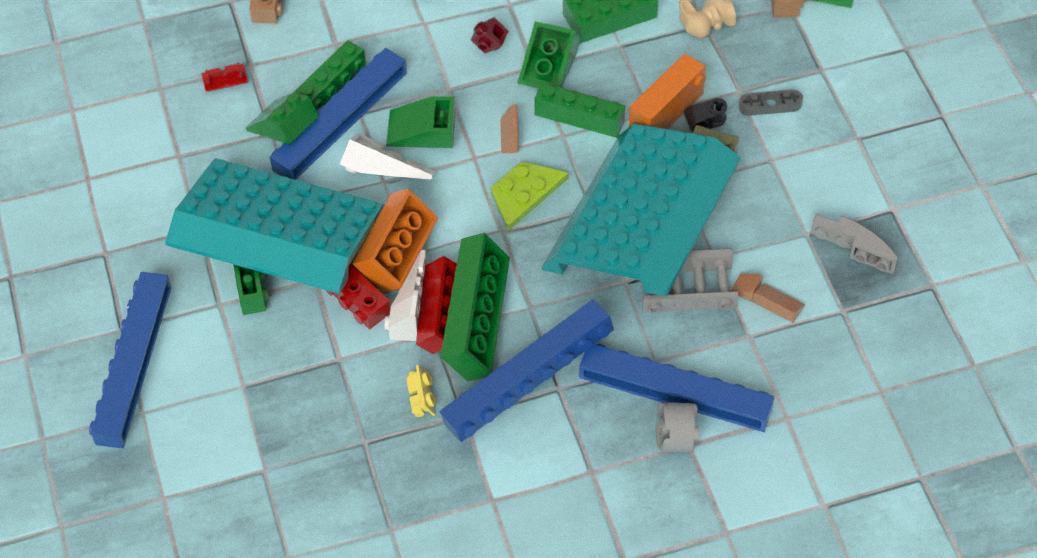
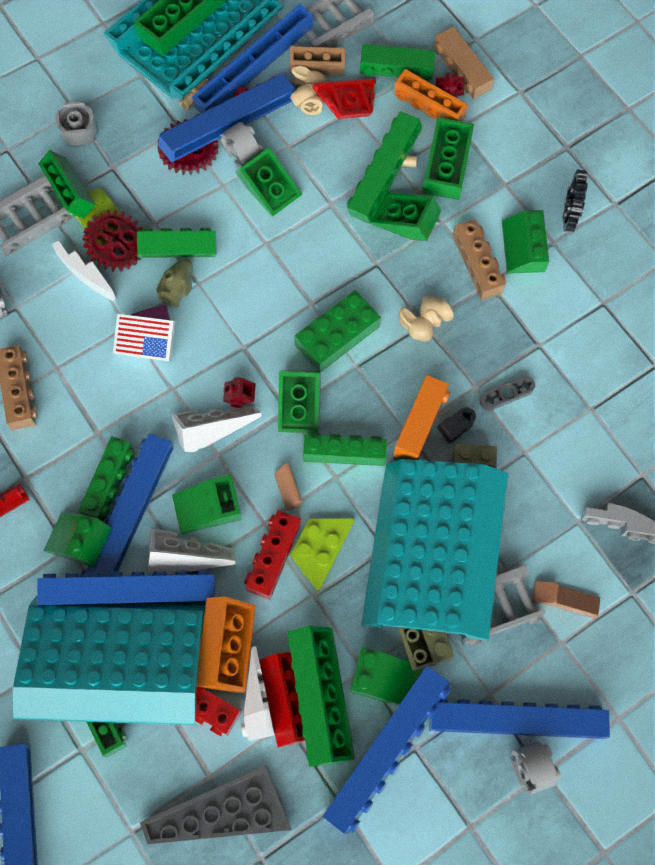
camera: 20 degrees left, 15 degrees up
light yellow hinge [406,365,436,417] -> none
none -> blue brick [37,570,215,605]
none -> dark grey wing [140,765,292,844]
none -> white wedge [172,406,261,452]
none -> red brick [244,510,301,600]
none -> green slope [350,647,423,706]
none -> olive slope [398,628,455,671]

